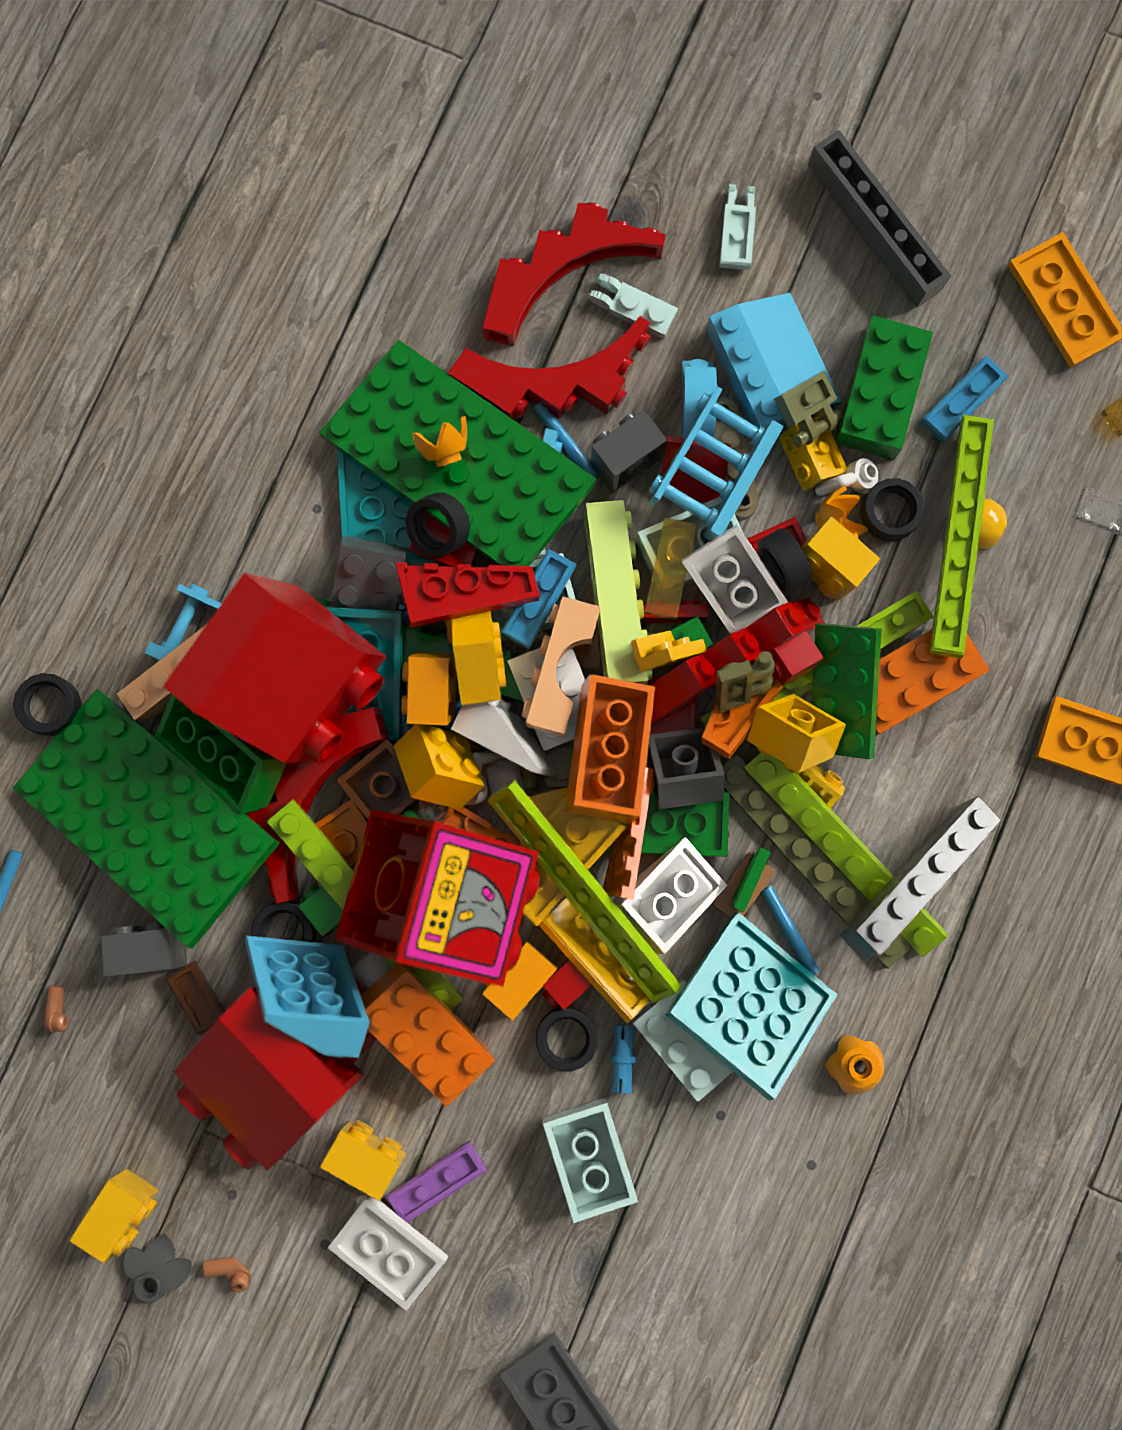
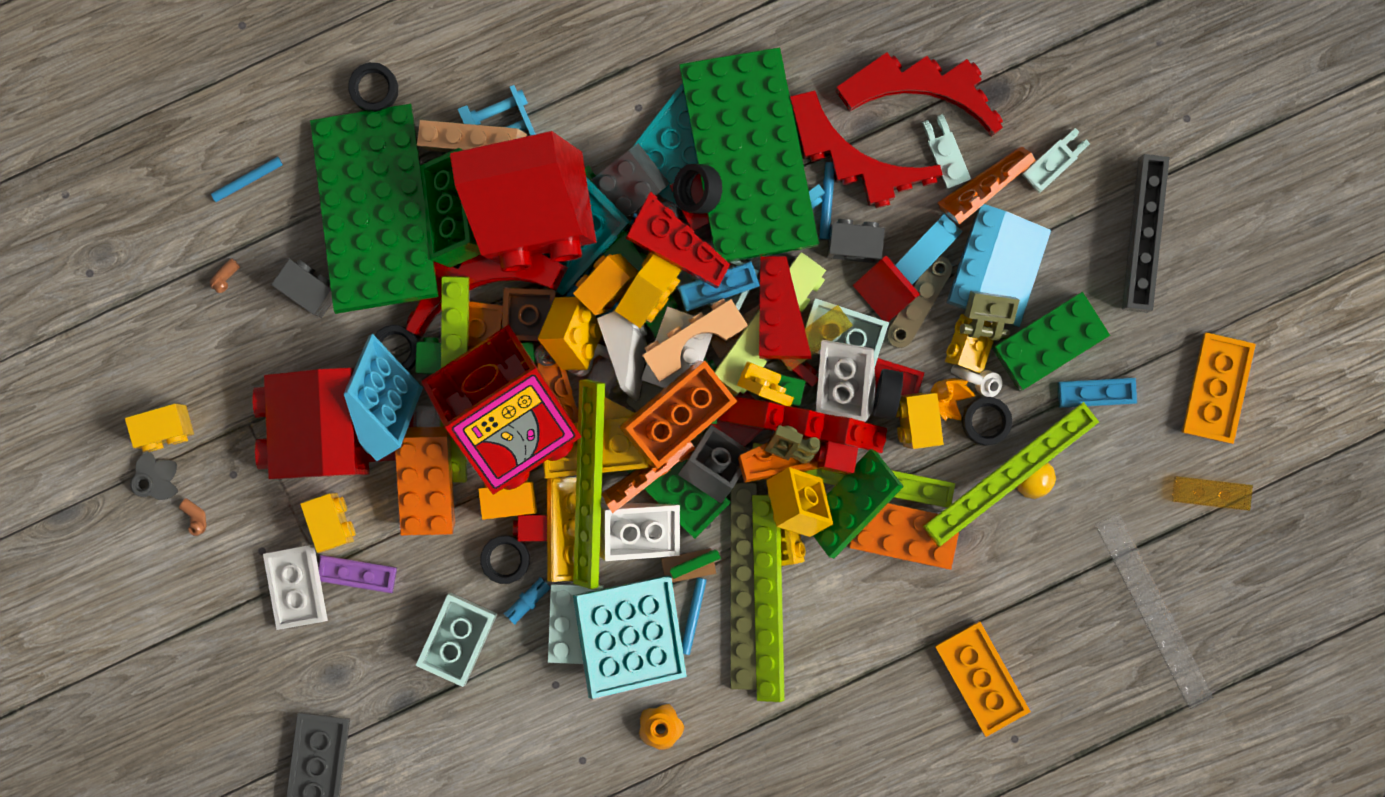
camera: 45 degrees right, 5 degrees up
reddish brown plate [165,961,225,1035] -> none
light orange piece [413,416,468,467] -> none
medium azure fence [648,386,784,541] -> none
brick [840,796,1001,960] -> none
none -> red wing [759,256,812,359]
none -> orange wing [937,146,1036,224]

